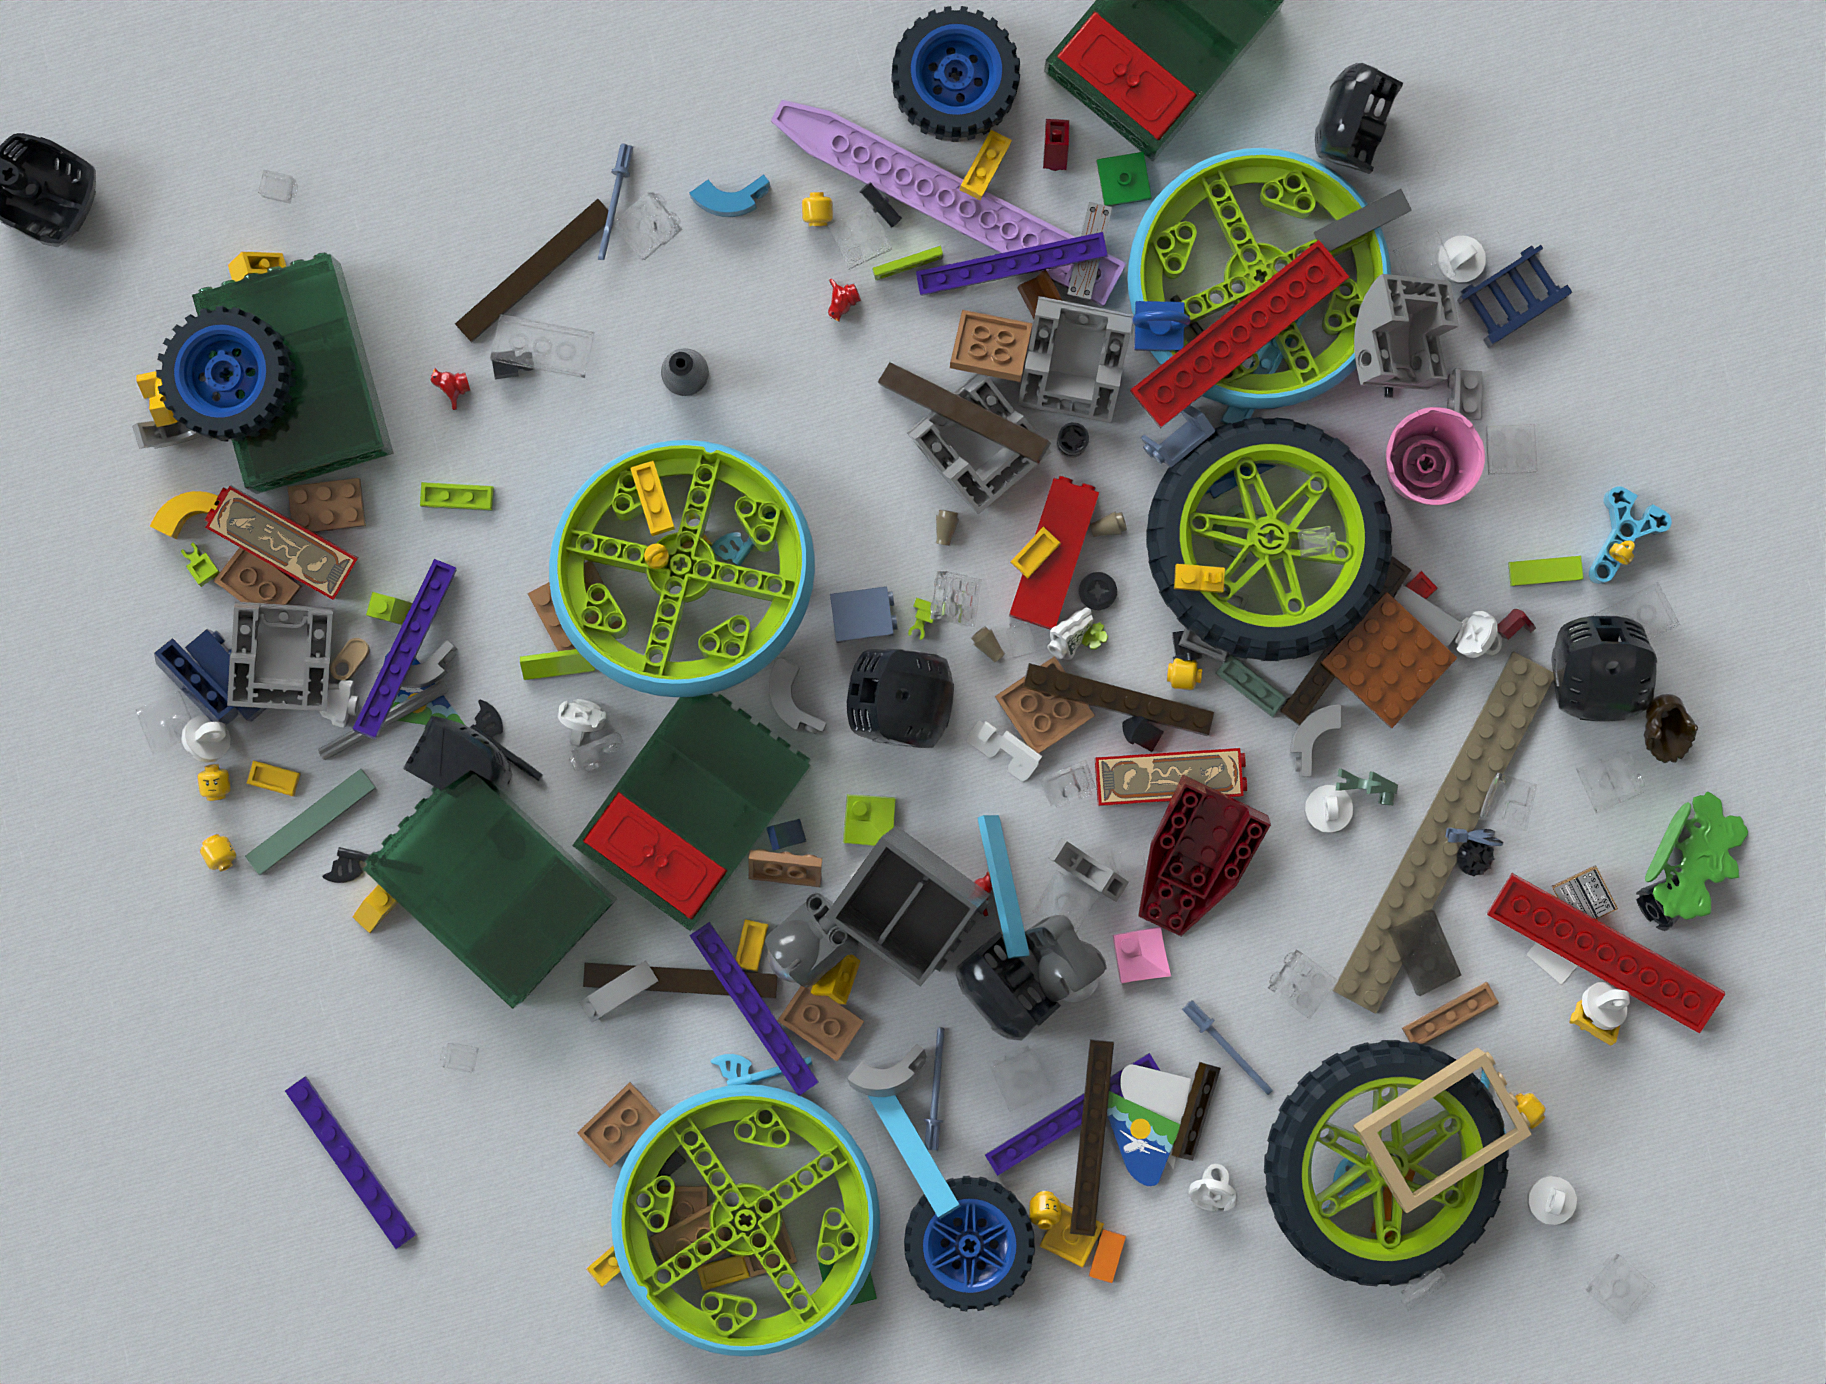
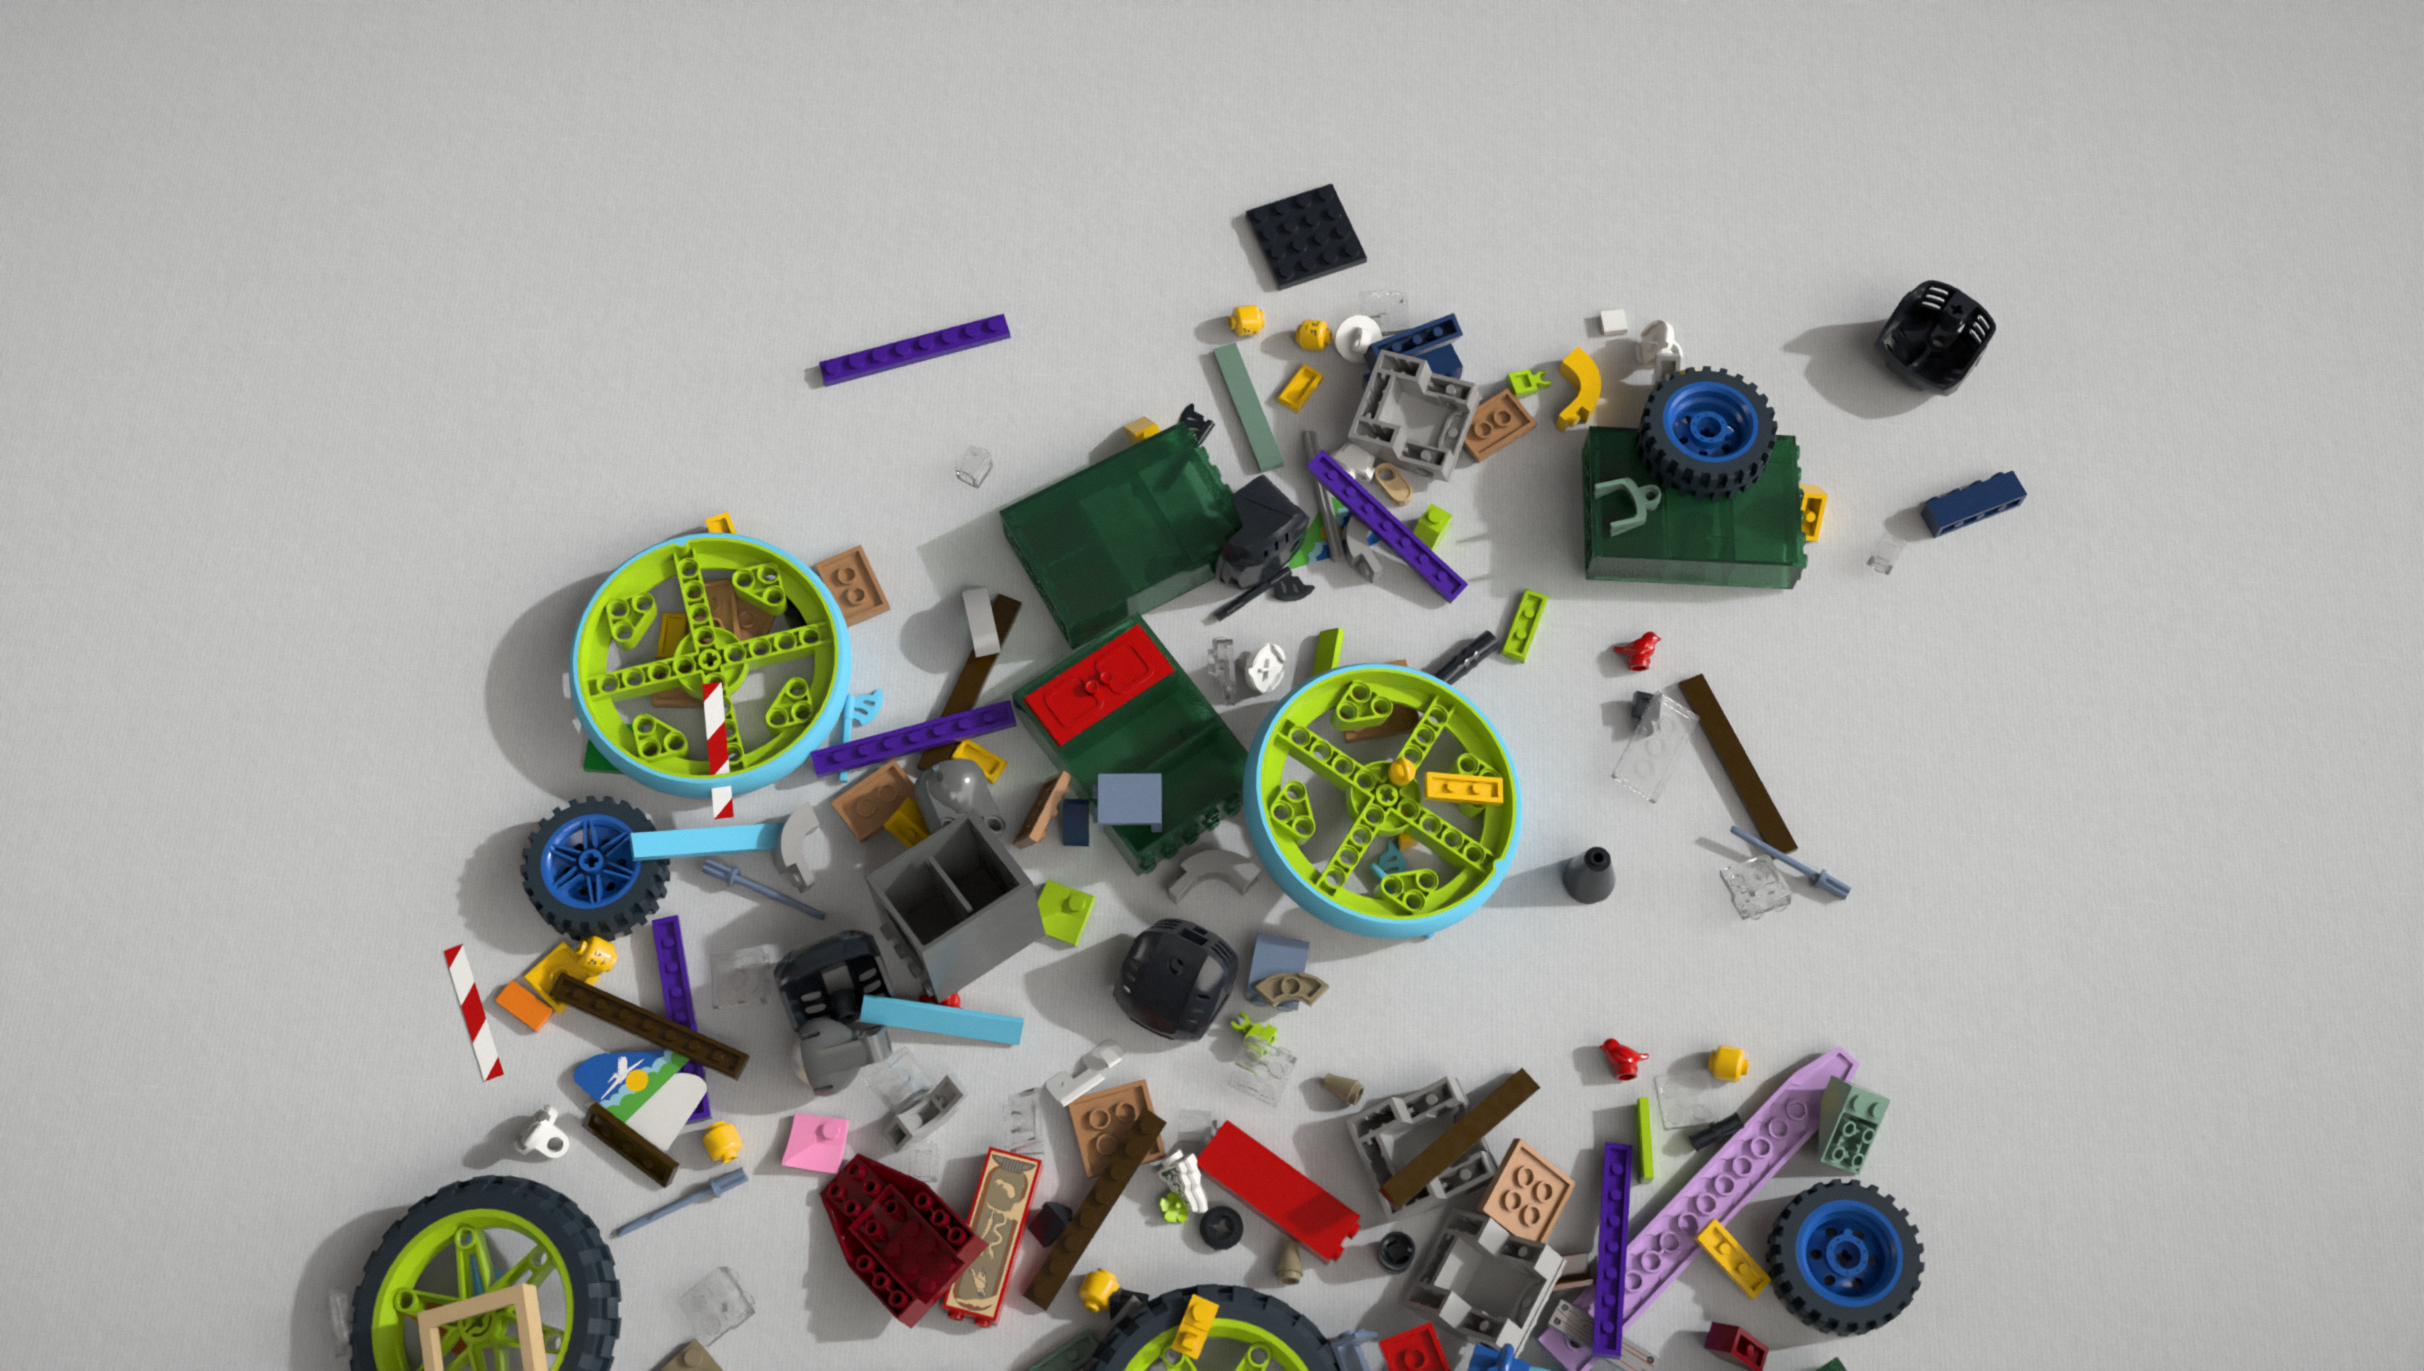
camera: 105 degrees right, 20 degrees down
brick [204,485,359,600] -> none
medium nougat plate [288,478,366,532] -> none
dark azure arch [689,174,771,217] -> none
dark tan cone [971,626,1005,663] -> none
yellow tile [1010,527,1061,579] -> none
none -> sticker [444,944,504,1082]
none -> sticker [702,682,734,820]
none -> yellow head [702,1121,743,1164]
none -> sand blue panel [1093,774,1162,833]
none -> black plate [1245,183,1367,291]
none -> dark tan tile [1253,972,1329,1008]
none -> black axle [1431,630,1499,685]
none -> sand green piece [1594,477,1661,537]
none -> white tile [1599,309,1628,336]
none -> white tile [1636,320,1683,367]
none -> sand green slope [1818,1075,1890,1175]
none -> dark blue brick [1920,470,2027,538]

